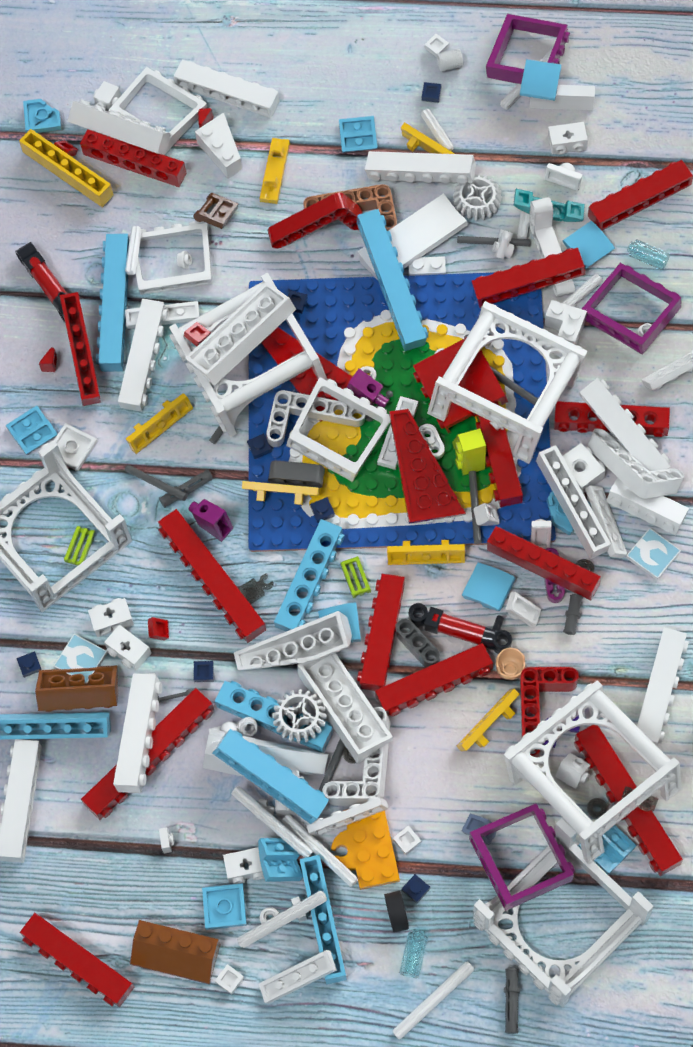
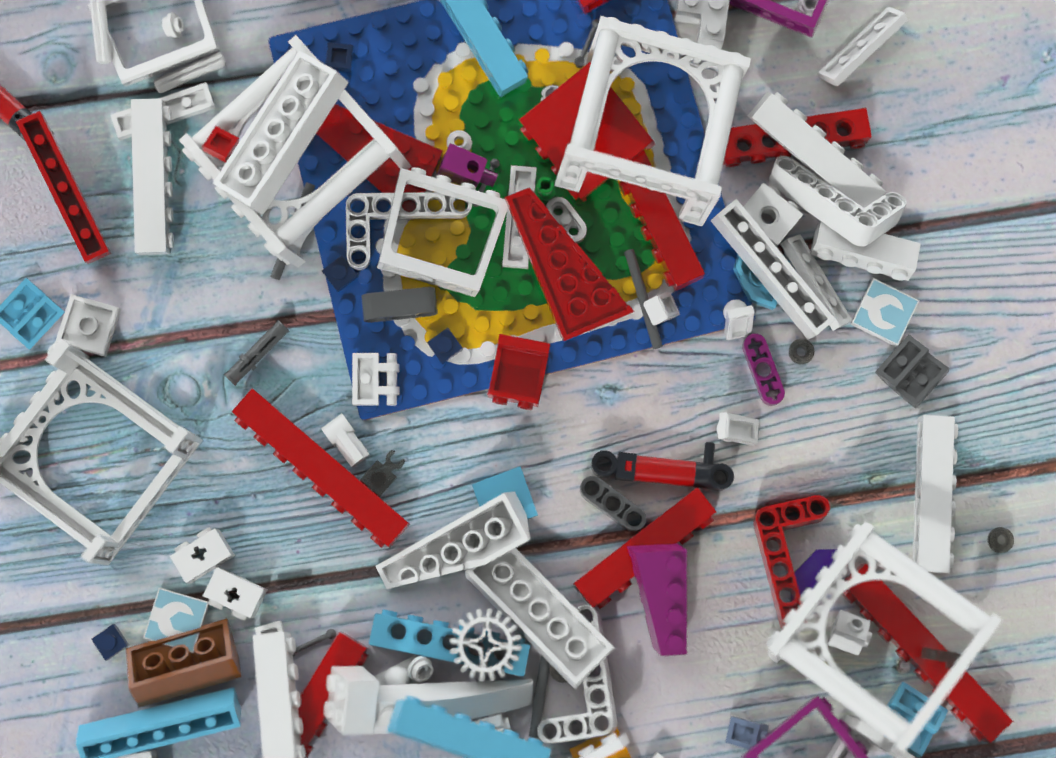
camera: 20 degrees left, 15 degrees up
red slope [39,347,57,372] -> none
lime tile [64,526,96,566] -> none
medium azure brick [96,234,129,372] -> none
dark grey bar [125,465,188,501] -> none
yellow hinge [126,393,193,454] -> none
red plate [148,617,169,641] -> none
magenta torso [188,499,233,542] -> none
dark blue plate [193,661,214,682] -> none
yellow hinge [242,481,320,505] -> none
medium azure brick [274,519,345,632] -> none
lime tile [340,556,371,598] -> none
red brick [357,573,405,691] -> none
yellow hinge [387,540,465,565] -> none
neon yellow wedge [452,429,486,475] -> none
yellow hinge [456,688,520,752] -> none
medium azure slope [462,562,516,611] -> none
red brick [487,526,601,601] -> none
dark grey bar [490,366,538,406] -> none
light nougat hair [496,647,525,680] -> none
dark grey pin [563,594,583,635] -> none
clear smoke plate [587,798,607,819] -> none
none -> white axle [154,52,226,93]
none -> white piece [321,413,370,468]
none -> white brick [324,666,379,735]
none -> white plate [352,353,400,406]
none -> red panel [487,334,550,410]
none -> green pin [535,177,555,205]
none -> magenta wedge [627,544,687,656]
none -> dark grey slope [875,334,949,409]

